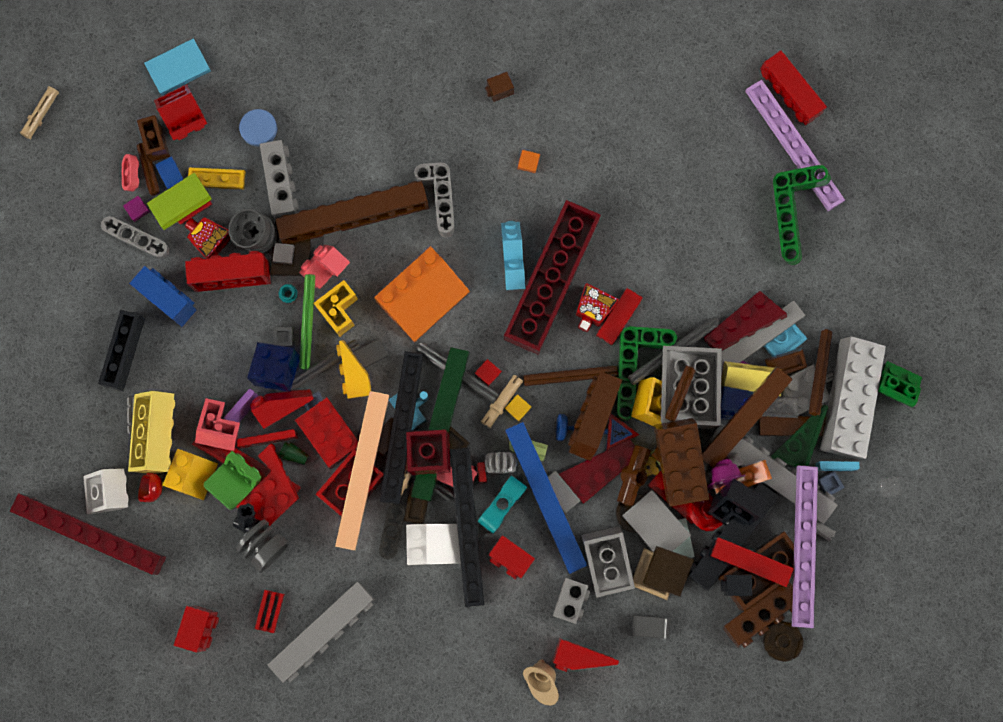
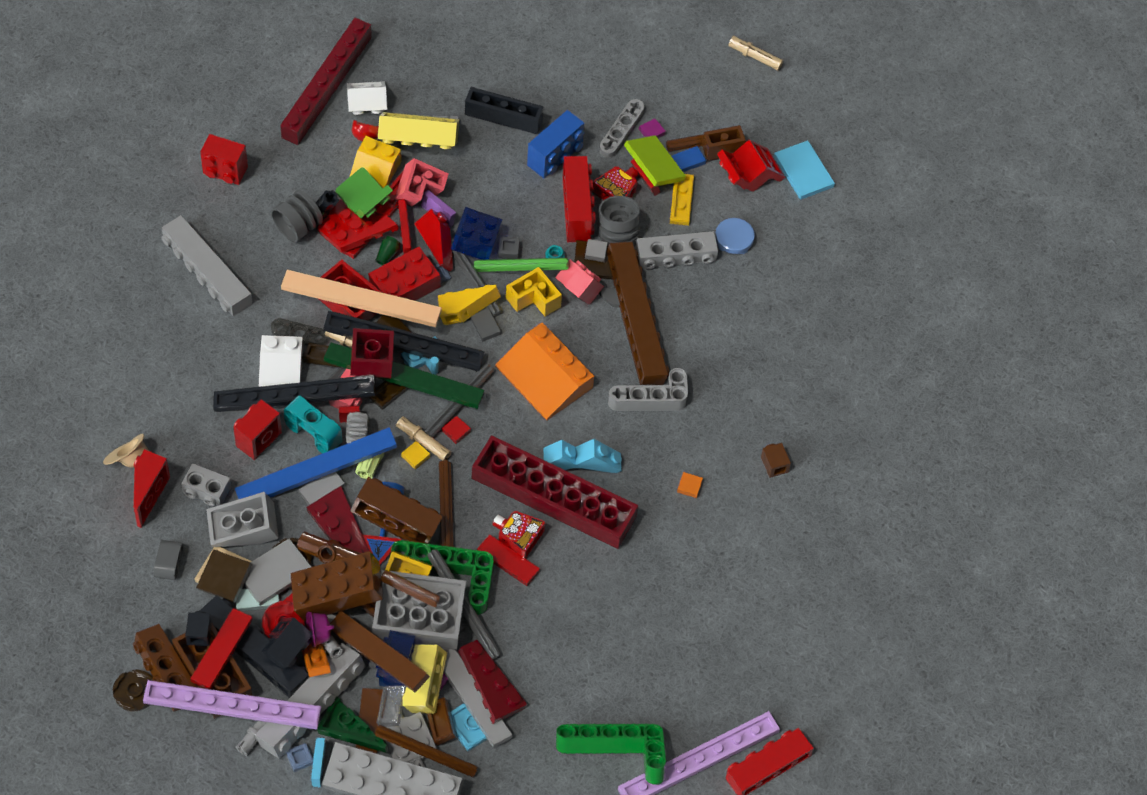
camera: 90 degrees right, 20 degrees down
coral plate [122,154,139,192] -> none
red tile [255,590,285,633] -> none

